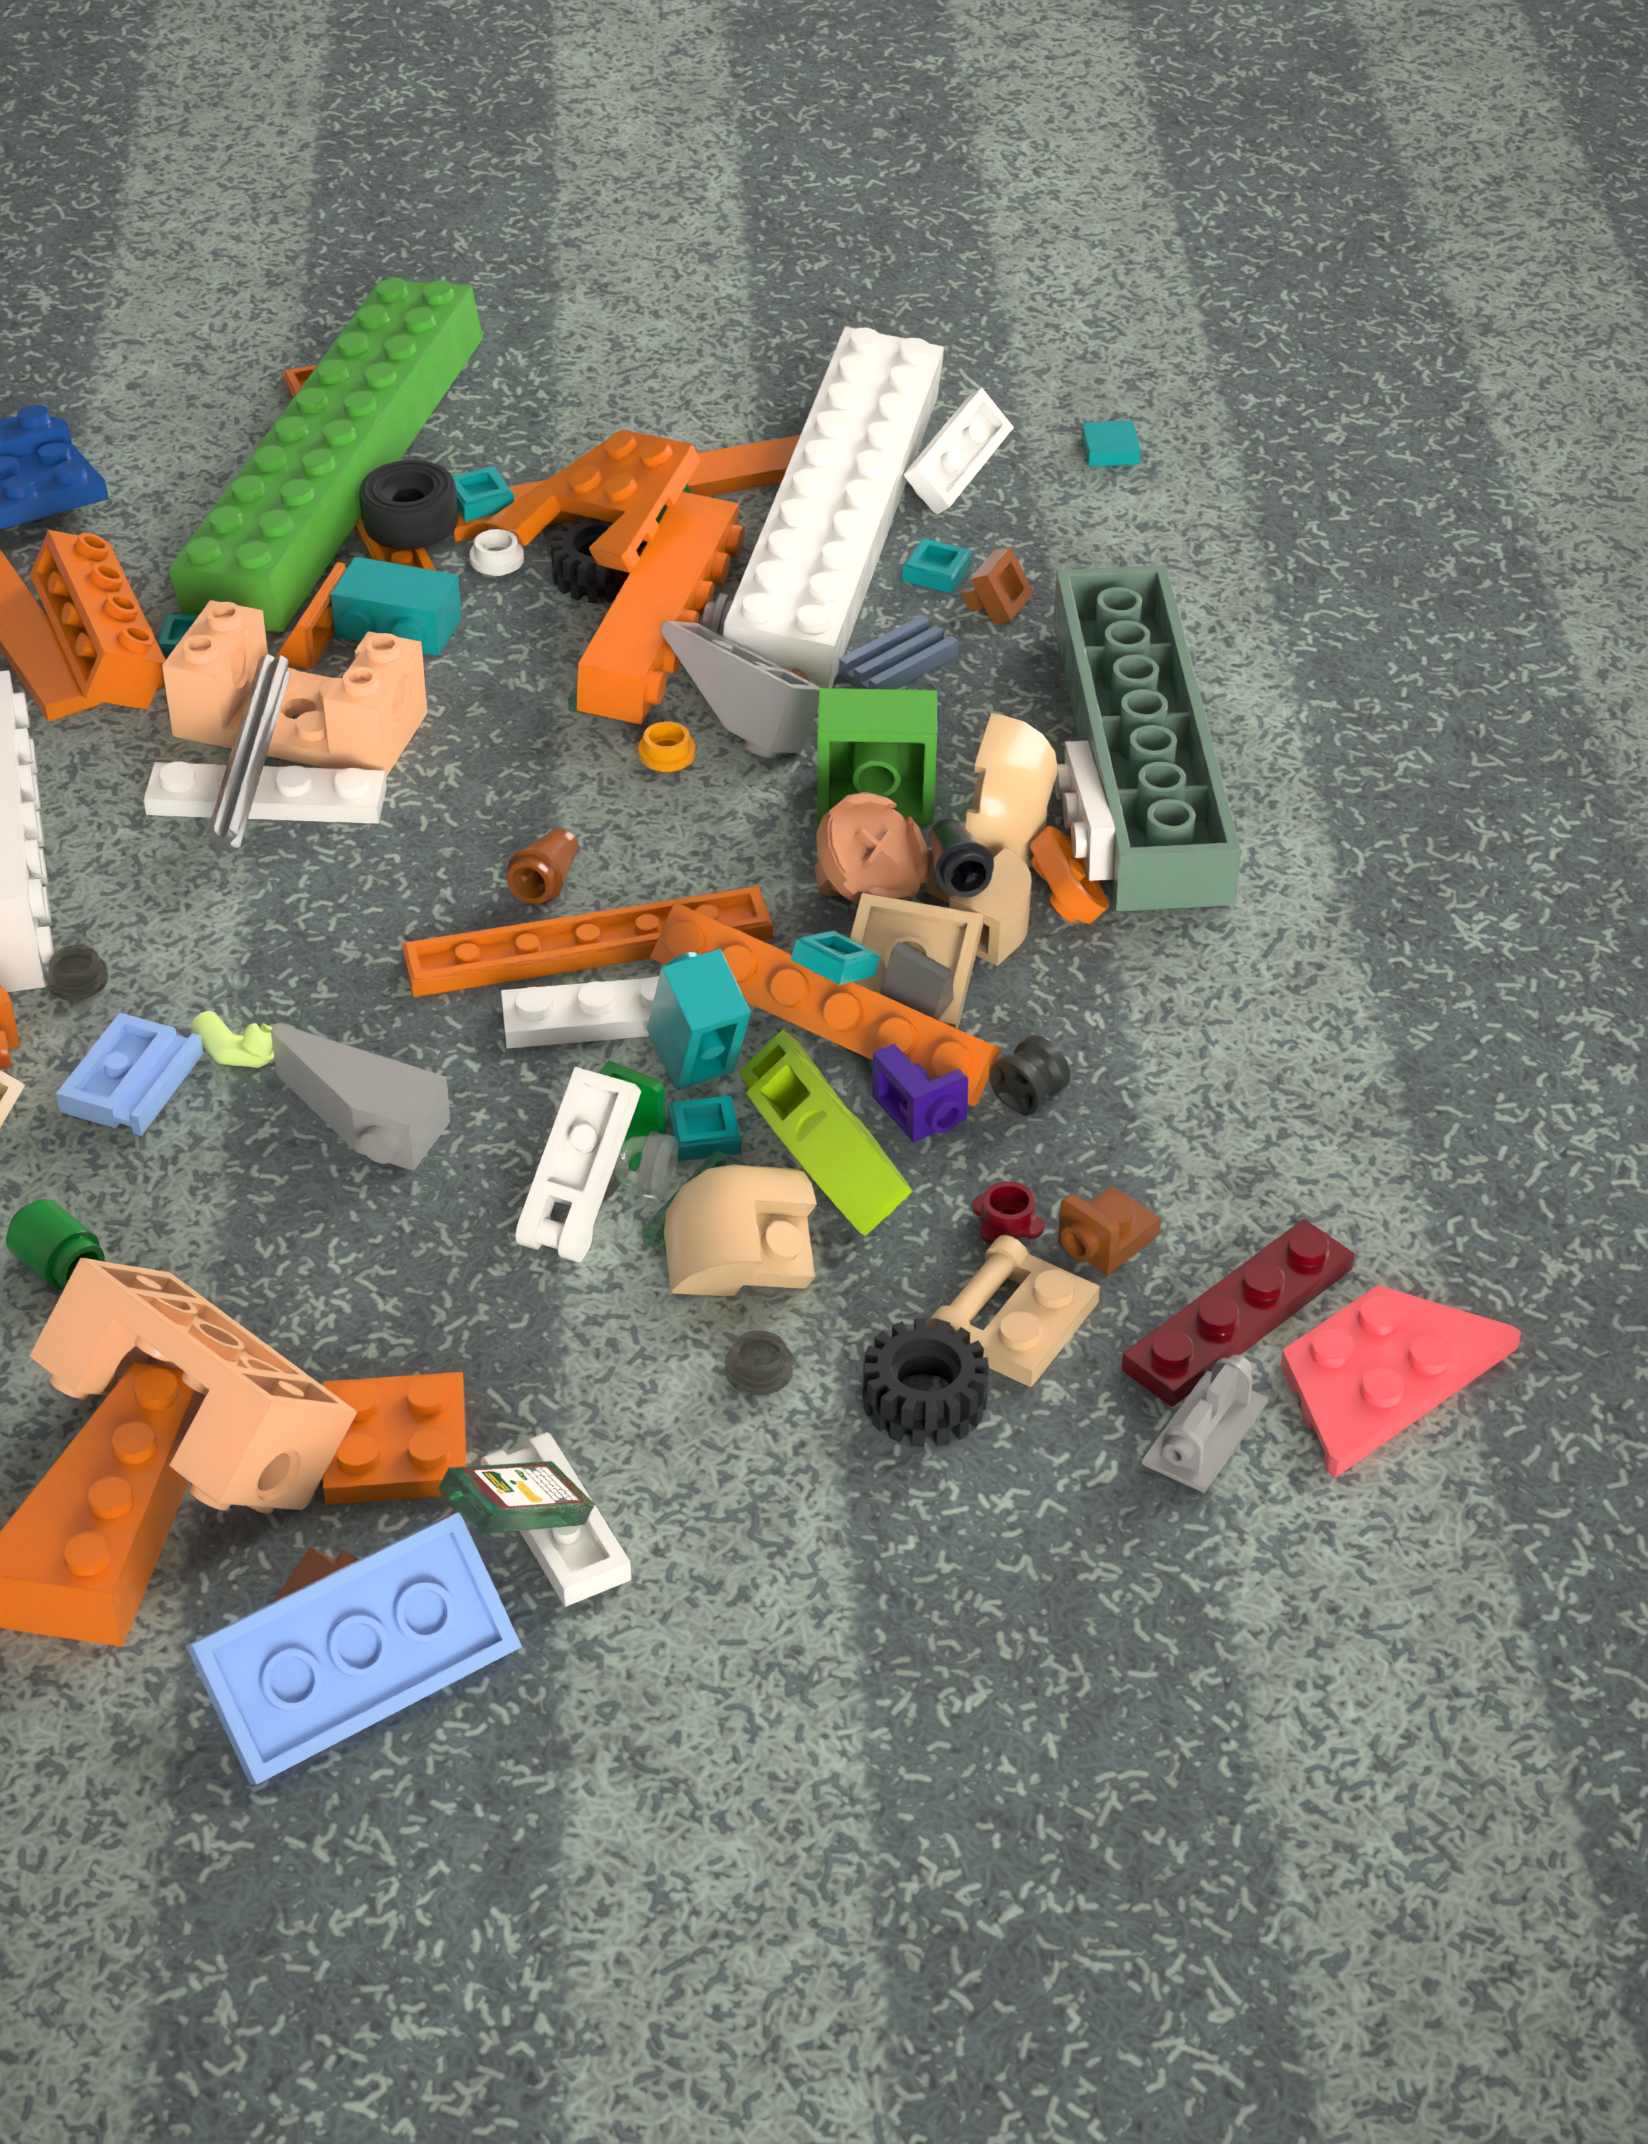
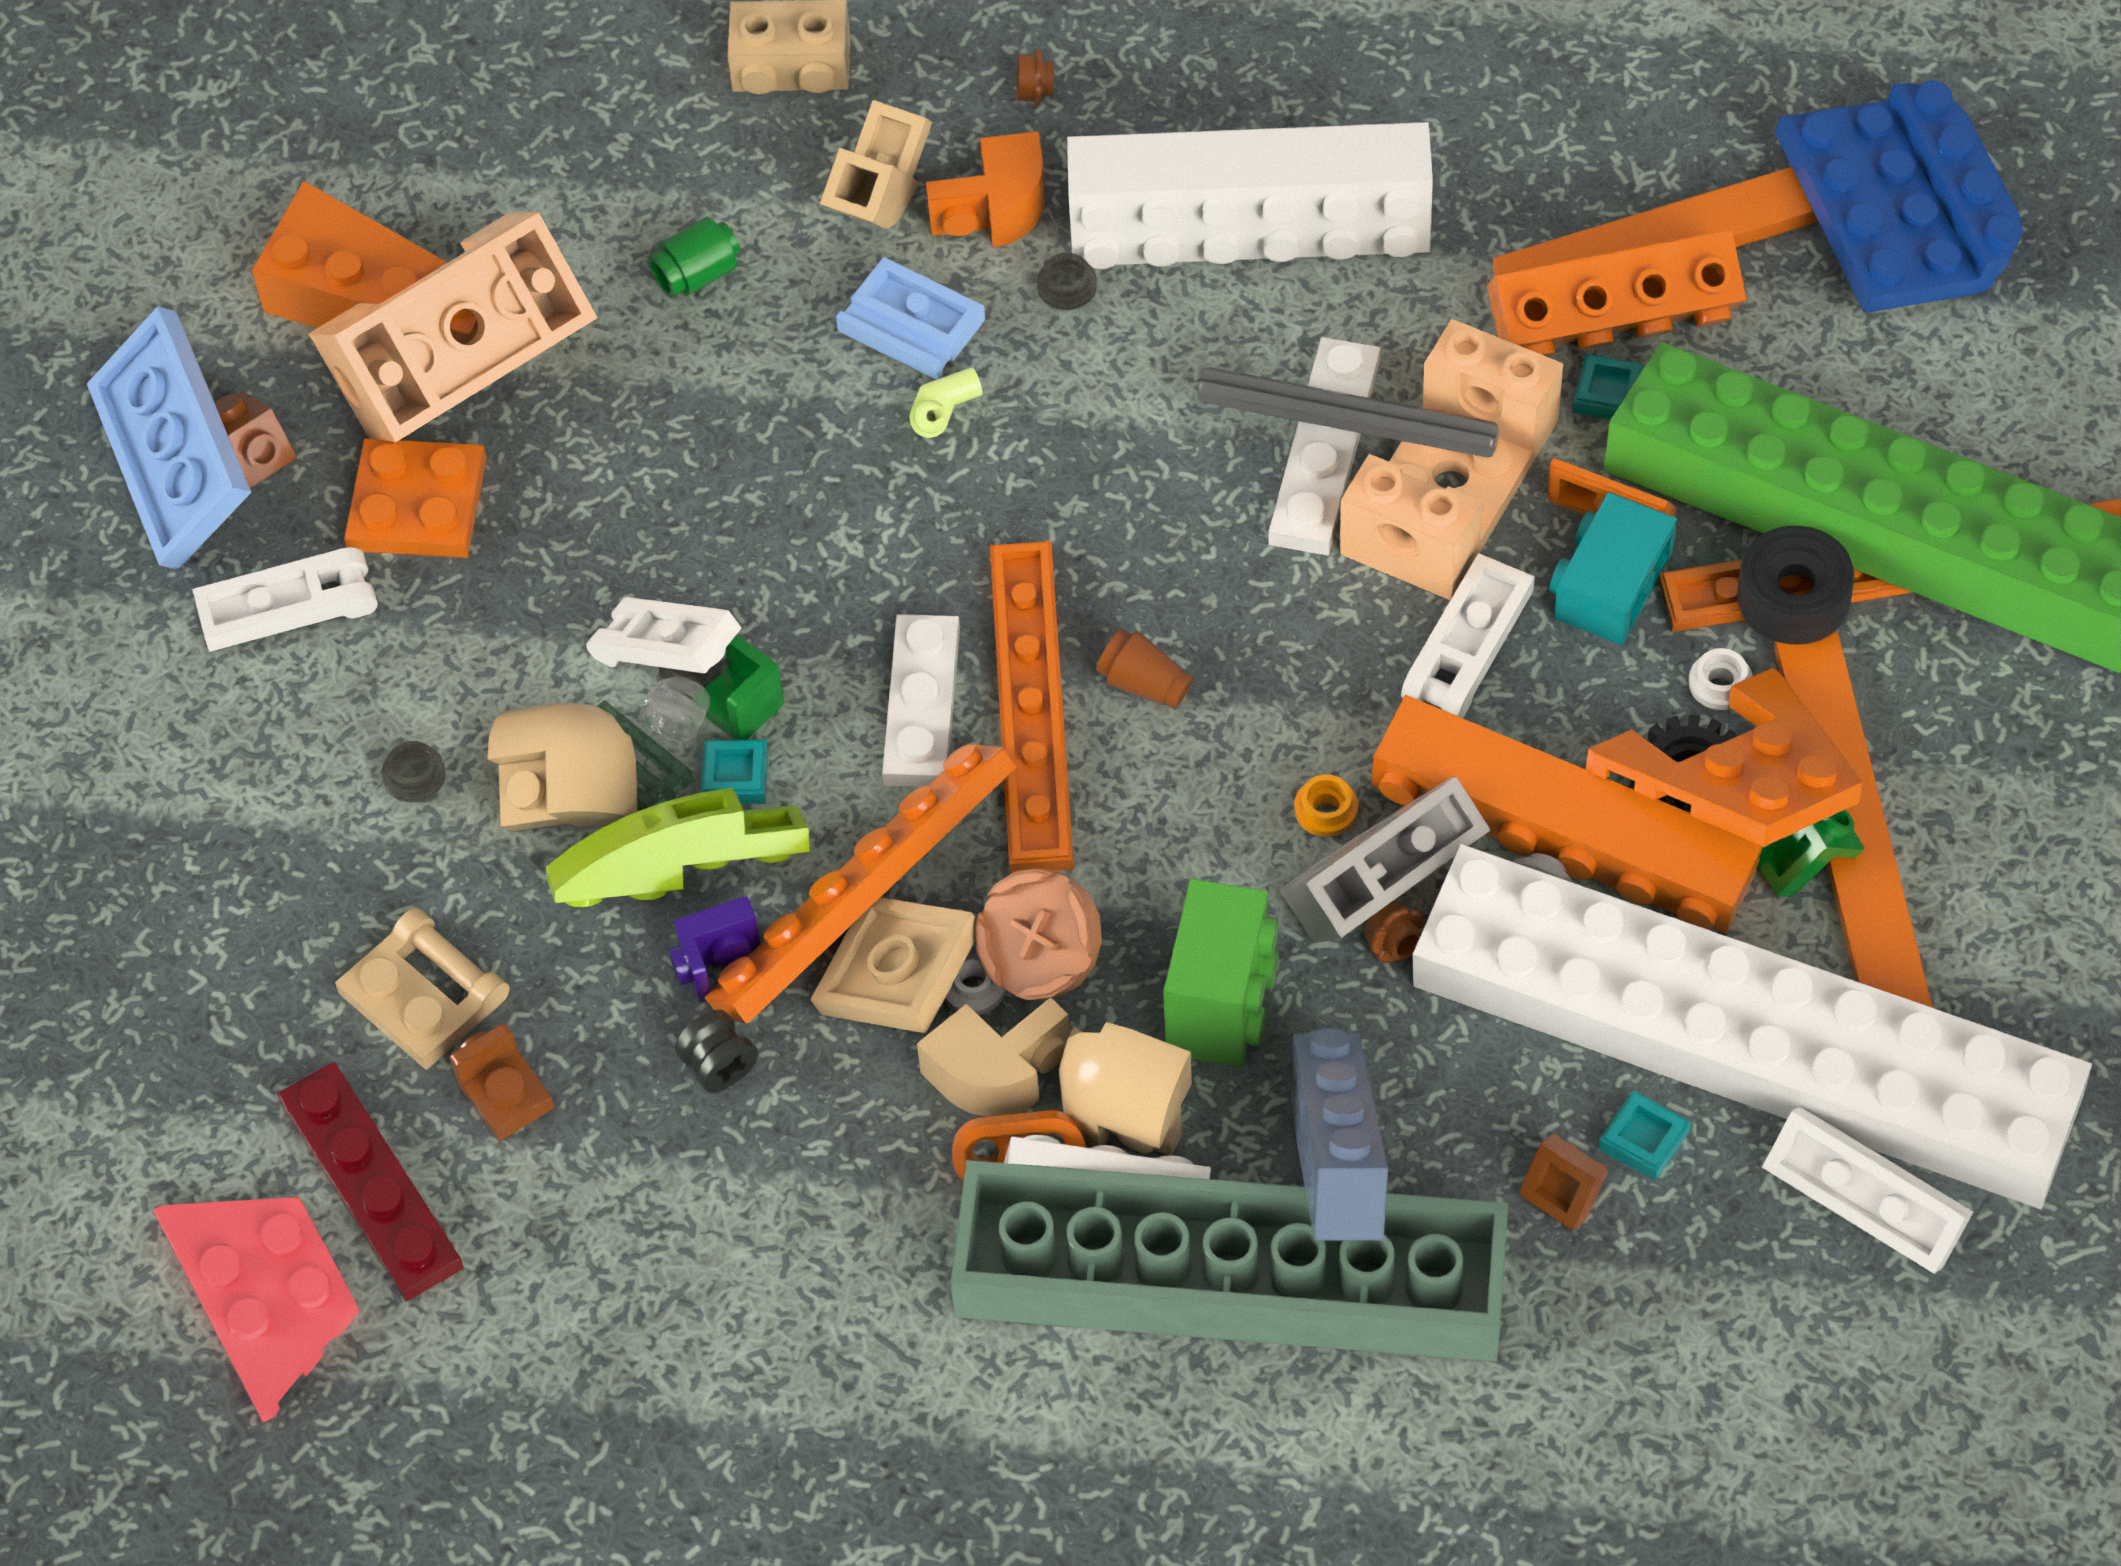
camera: 105 degrees right, 15 degrees up
light grey slope [271,1023,450,1171] -> none
clear green tile [438,1461,595,1534] -> none
teal tile [452,466,514,522] -> none
teal brick [647,949,751,1090] -> none
teal tile [790,930,881,985] -> none
sand blue tile [839,615,959,689] -> none
black tyre [863,1318,989,1447] -> none
dark grey slope [879,942,954,1020] -> none
black cone [929,818,994,898] -> none
dark red plate [972,1181,1045,1244] -> none
teal tile [1081,420,1141,467] -> none
light grey hinge [1142,1355,1269,1493] -> none
none -> sand blue brick [1290,1028,1388,1240]
none -> white plate [1401,553,1535,718]

